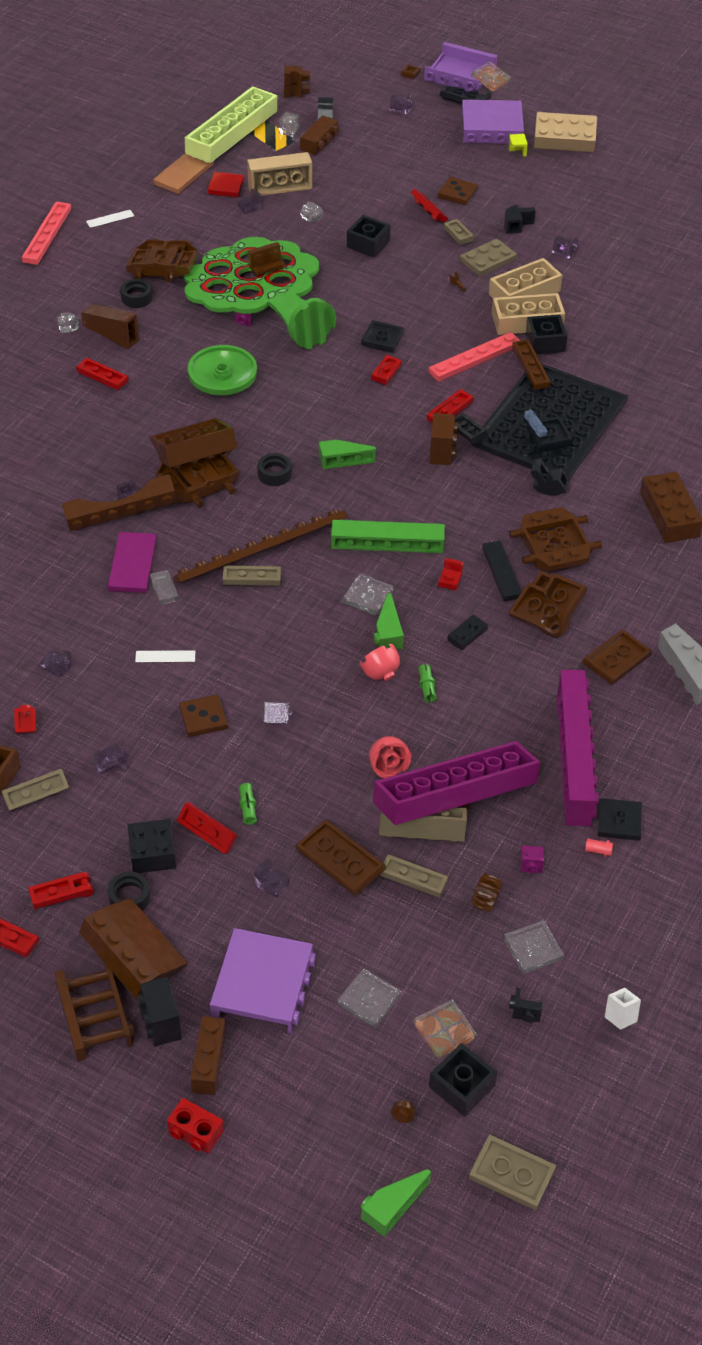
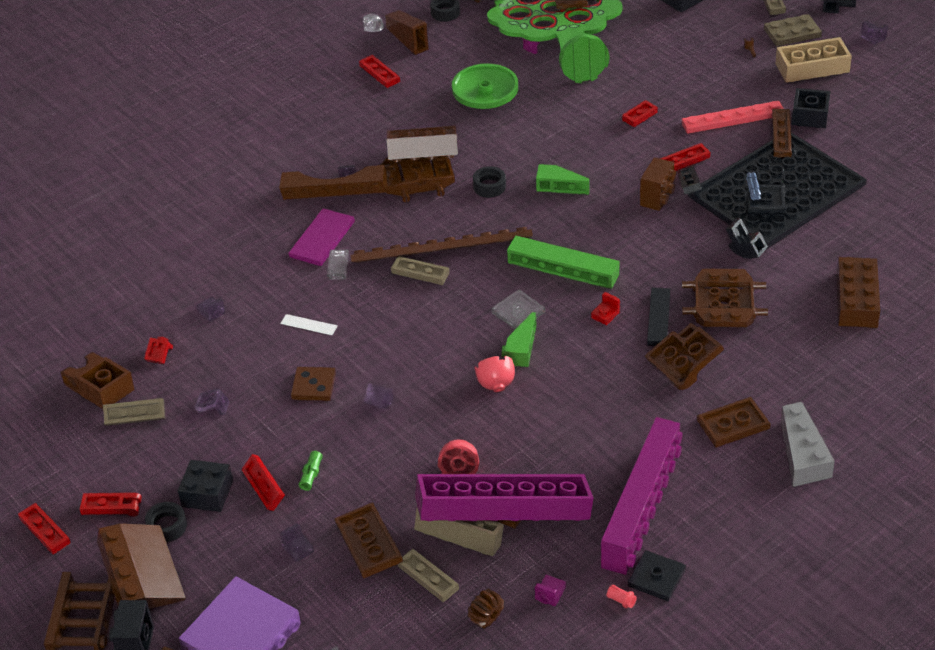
camera: 25 degrees right, 5 degrees down
black plate [361,320,404,353] -> none
bright green pin [418,664,437,703] -> none
black plate [447,615,488,650] -> none
tan brick [492,293,565,335] -> none

